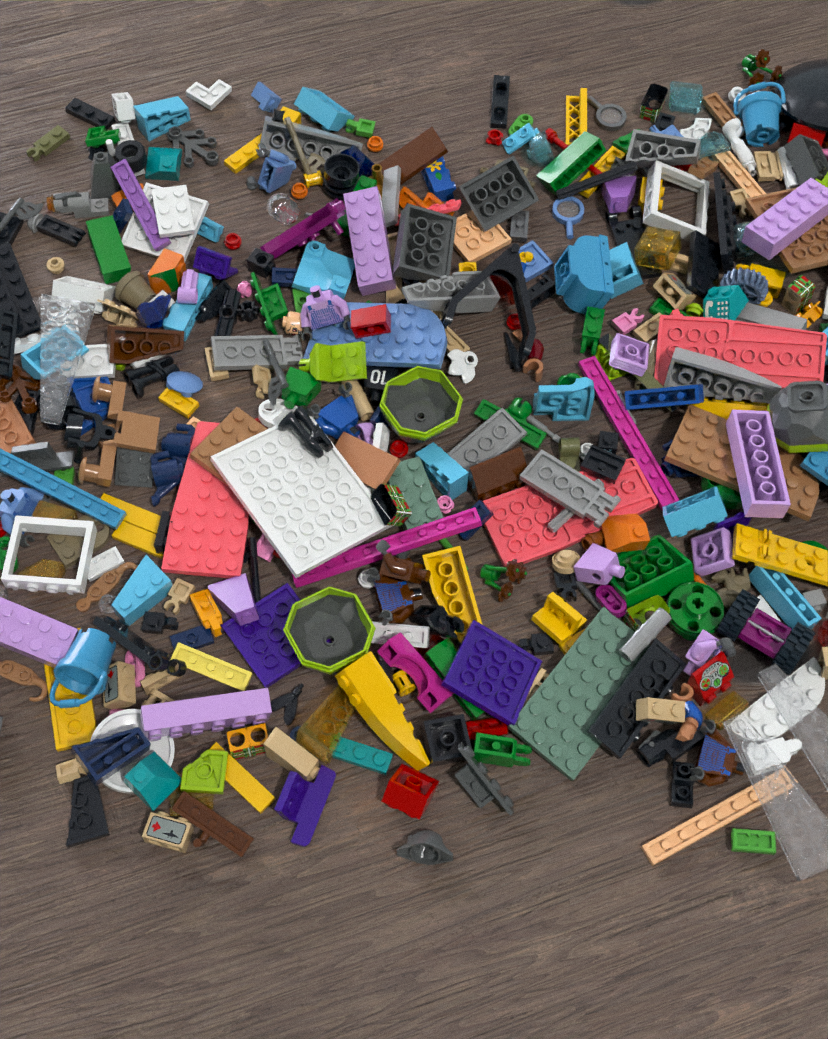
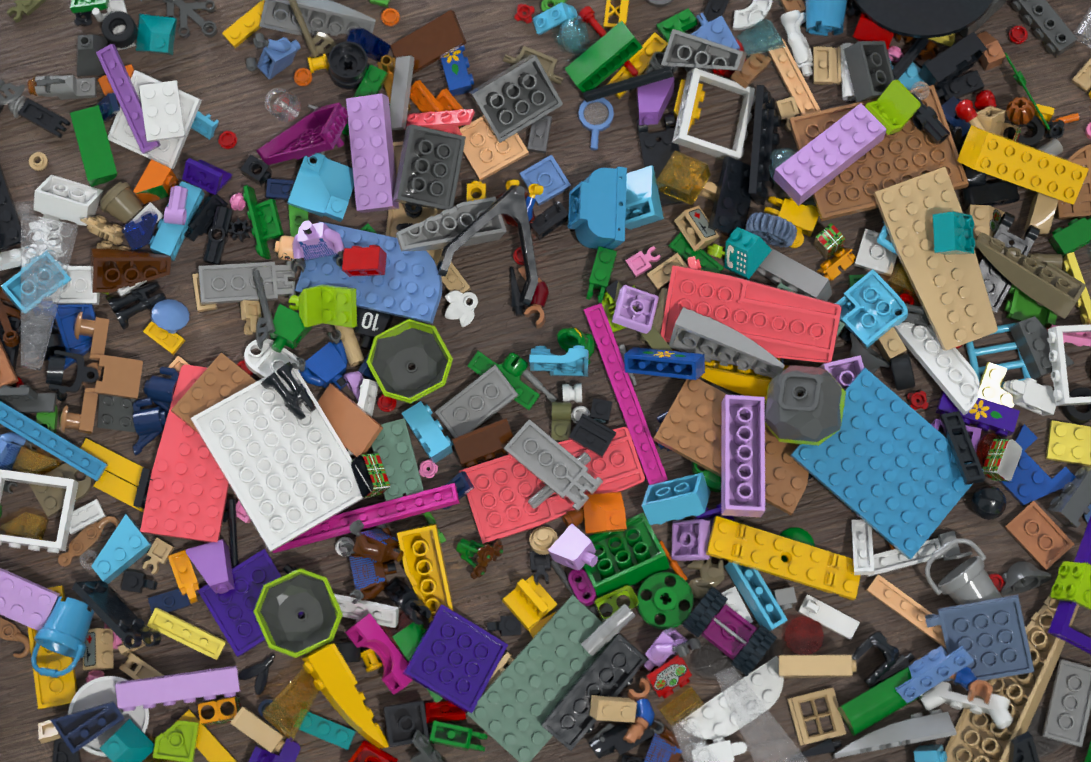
camera: 10 degrees right, 15 degrees up
none -> white wheel [562,383,582,403]

